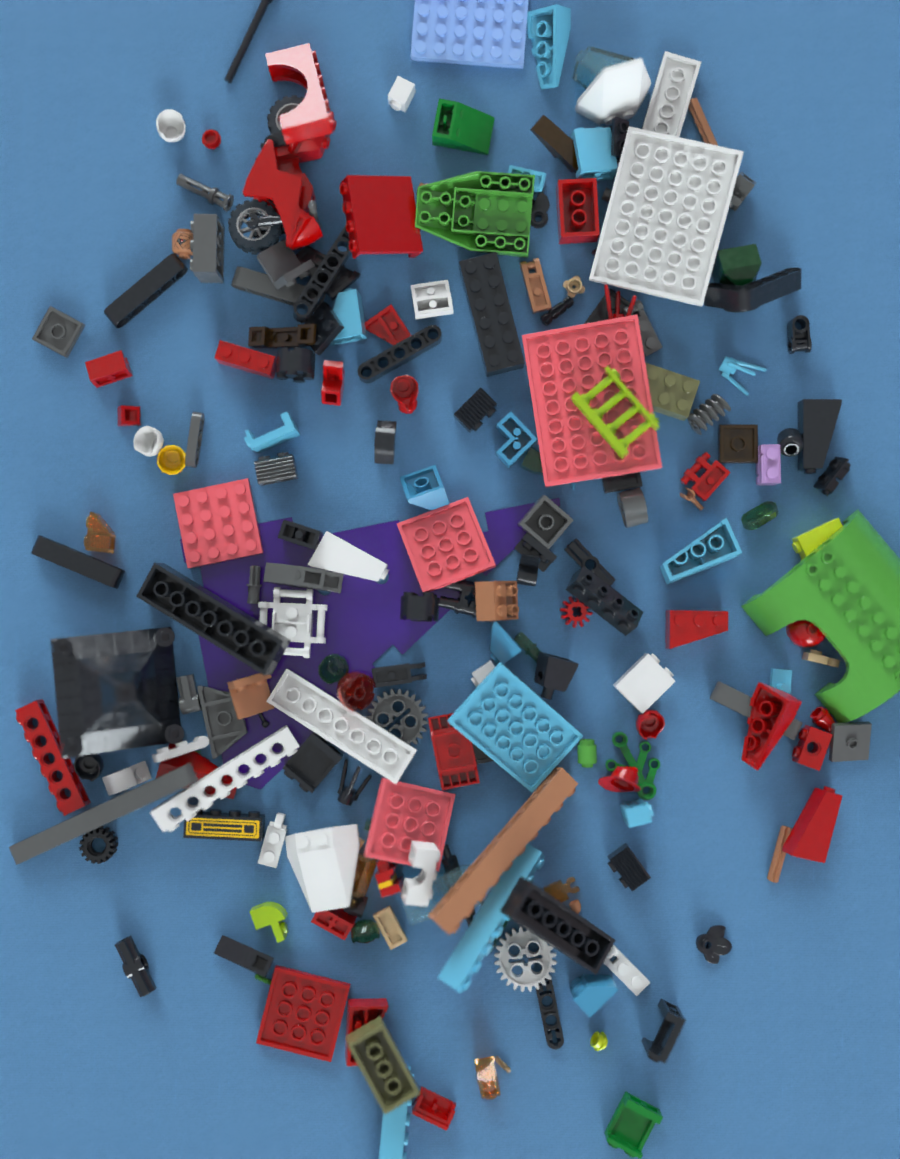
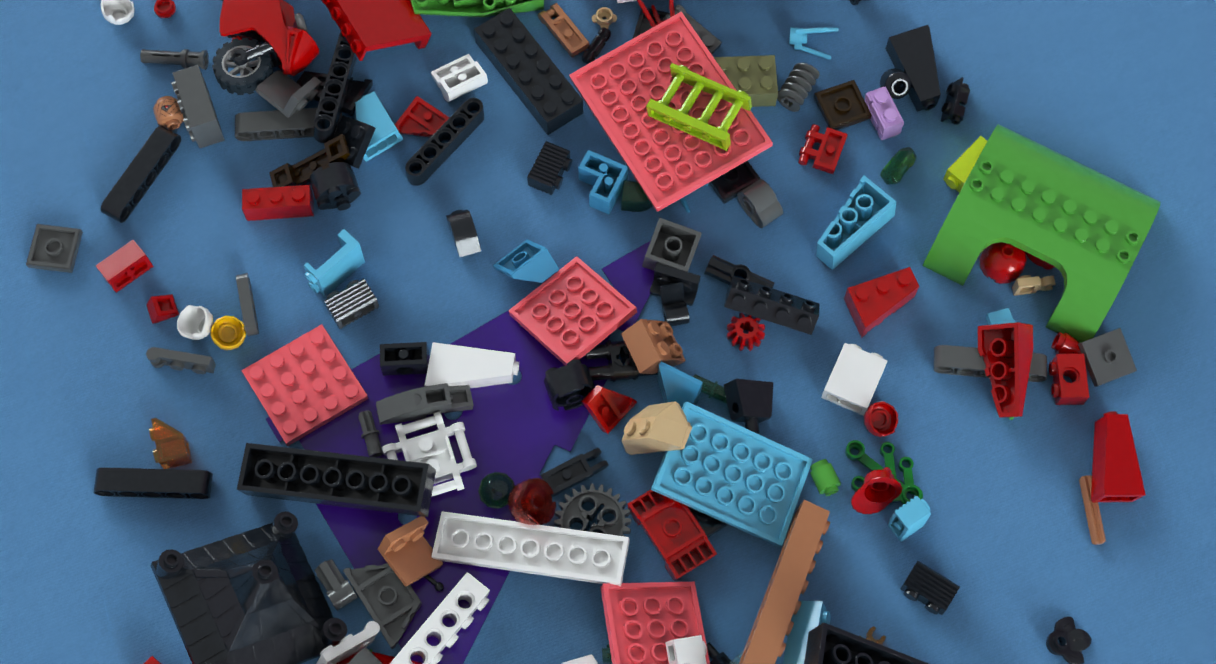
camera: 20 degrees left, 20 degrees down
black panel [283,732,343,793] -> none
red brick [321,360,345,406] -> none
black plant [337,759,372,806] -> none
red hair [390,375,419,414] -> none
nougat hand [680,487,704,511] -> none
none -> dark grey plate [146,347,216,374]
none -> red wing [582,385,637,434]
none -> tan wedge [622,401,692,455]

